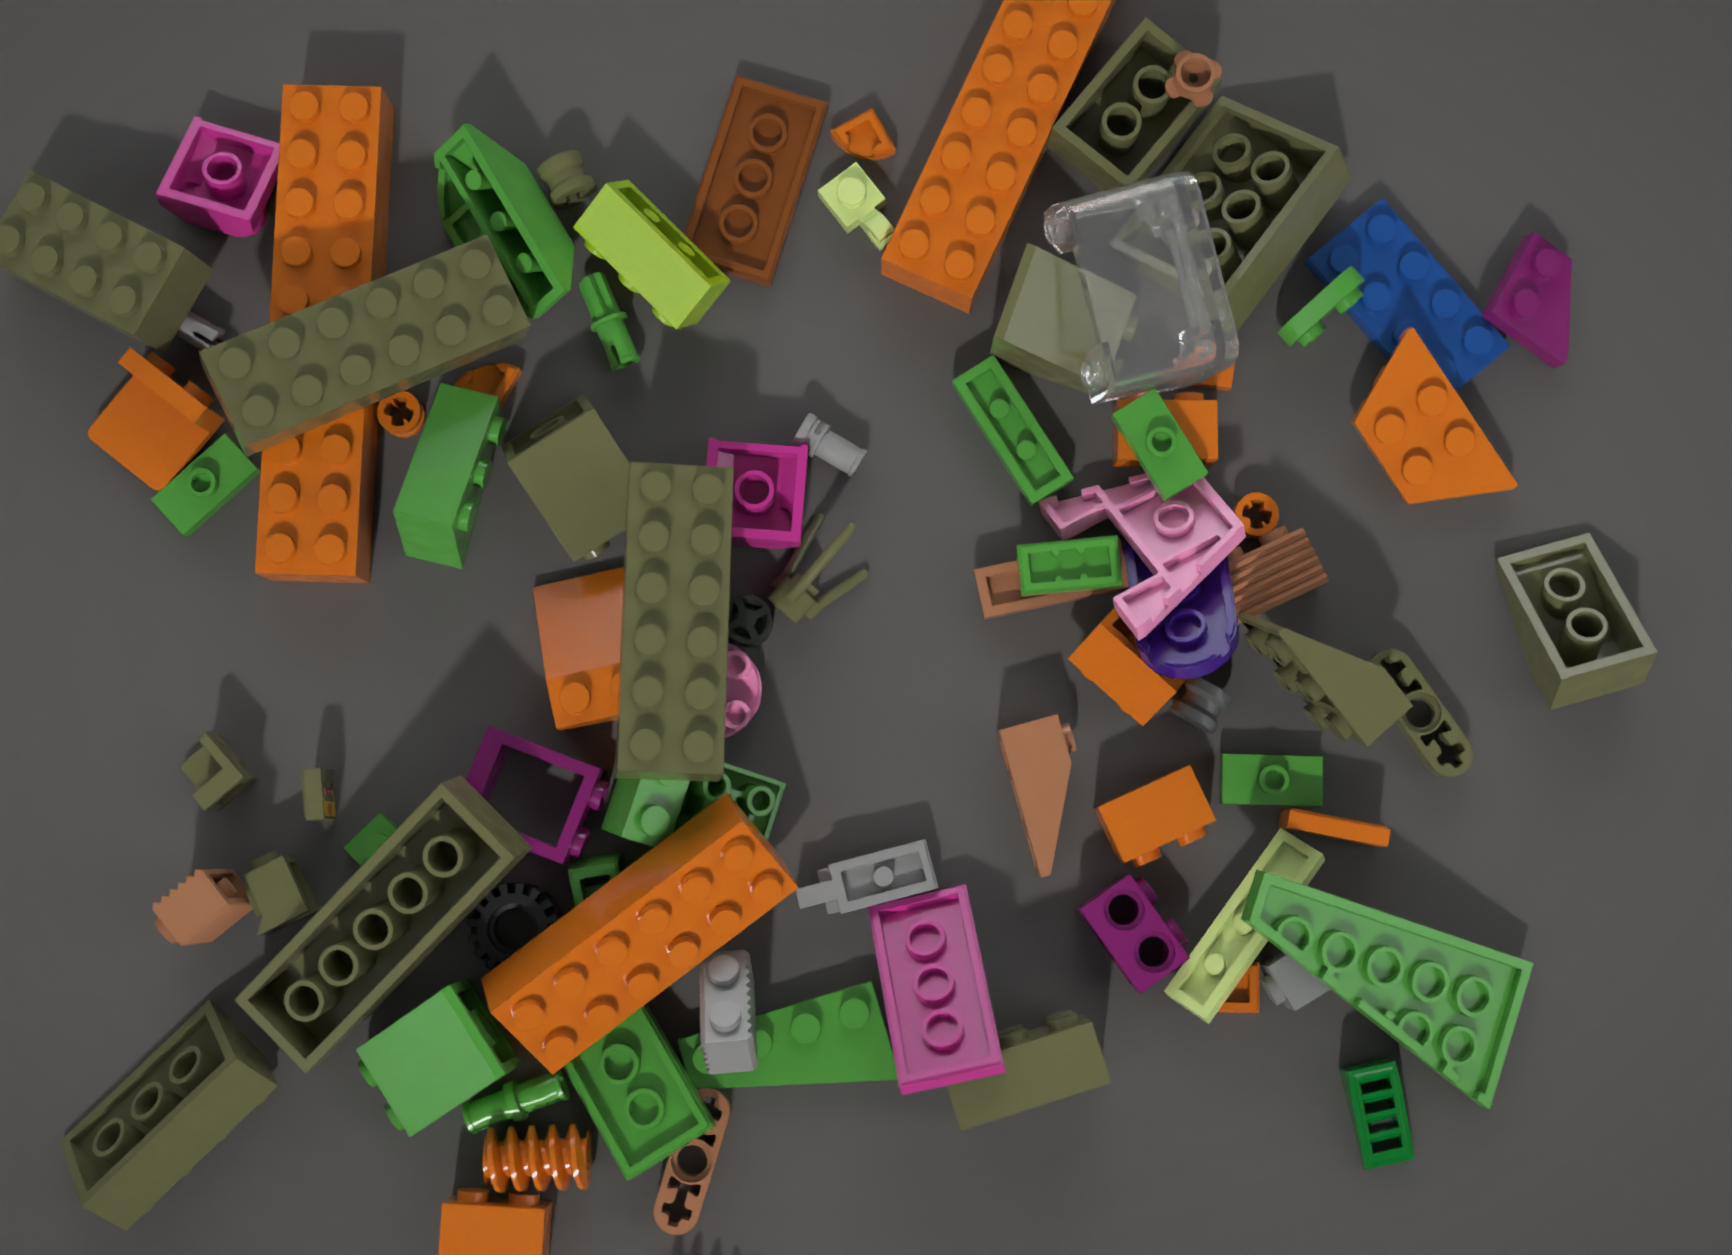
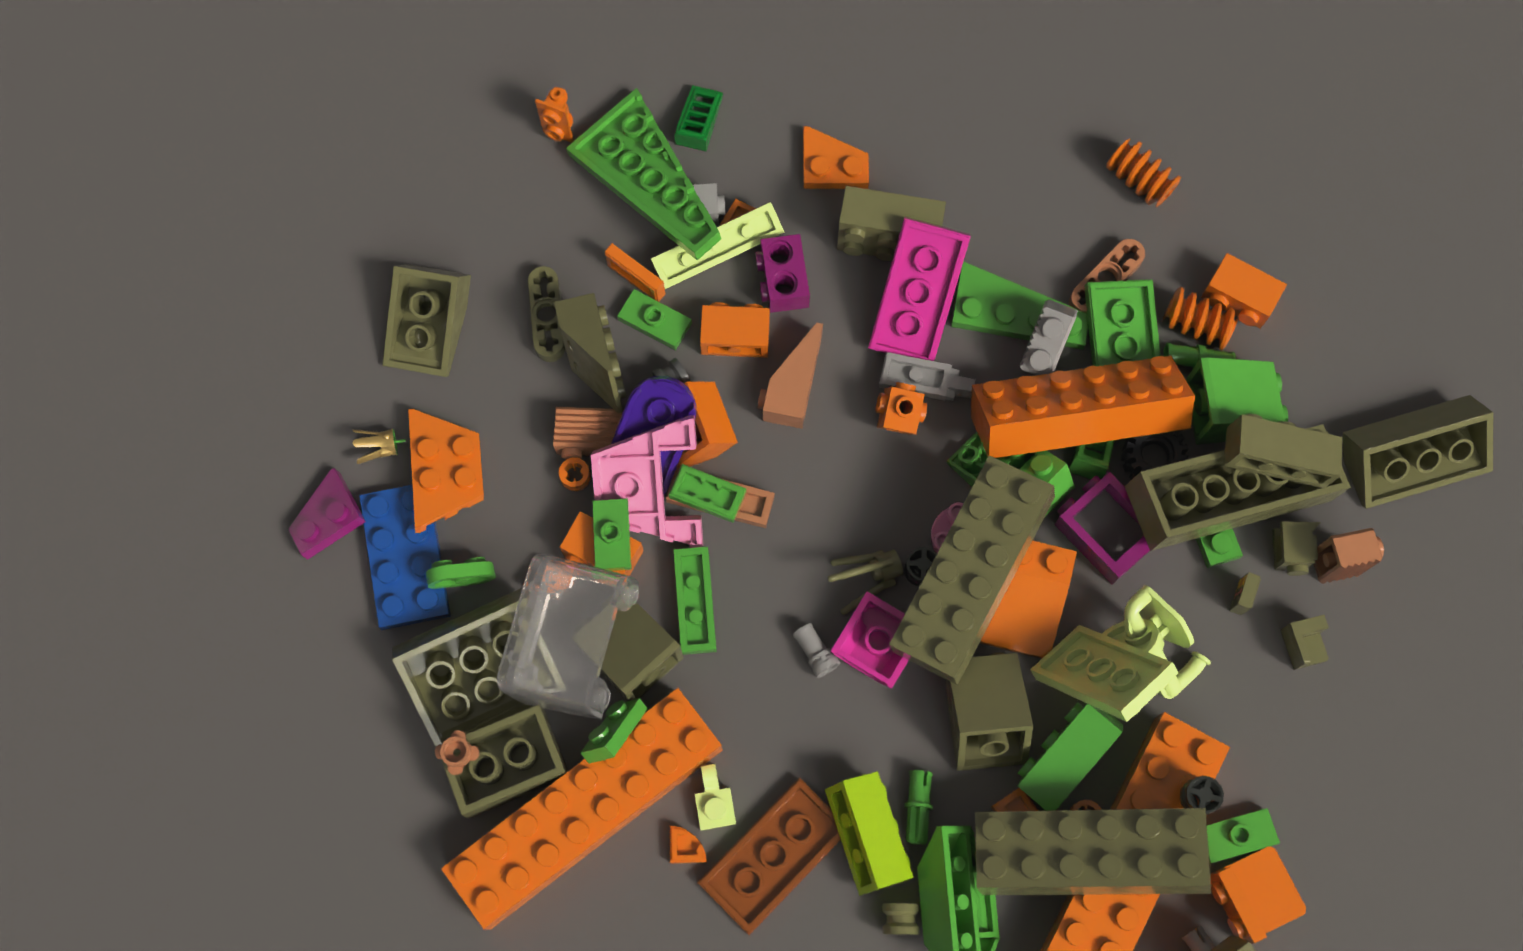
camera: 155 degrees left, 10 degrees down
none -> pearl gold piece [353,429,406,464]
none -> orange hinge [535,87,574,143]
none -> bright green plate [581,698,648,764]
none -> orange wing [803,126,869,189]
none -> orange brick [875,382,927,435]
none -> yellowish green plate [1030,585,1211,722]
none -> pearl dark grey wheel [1180,776,1224,815]
none -> olive brick [1224,414,1343,488]

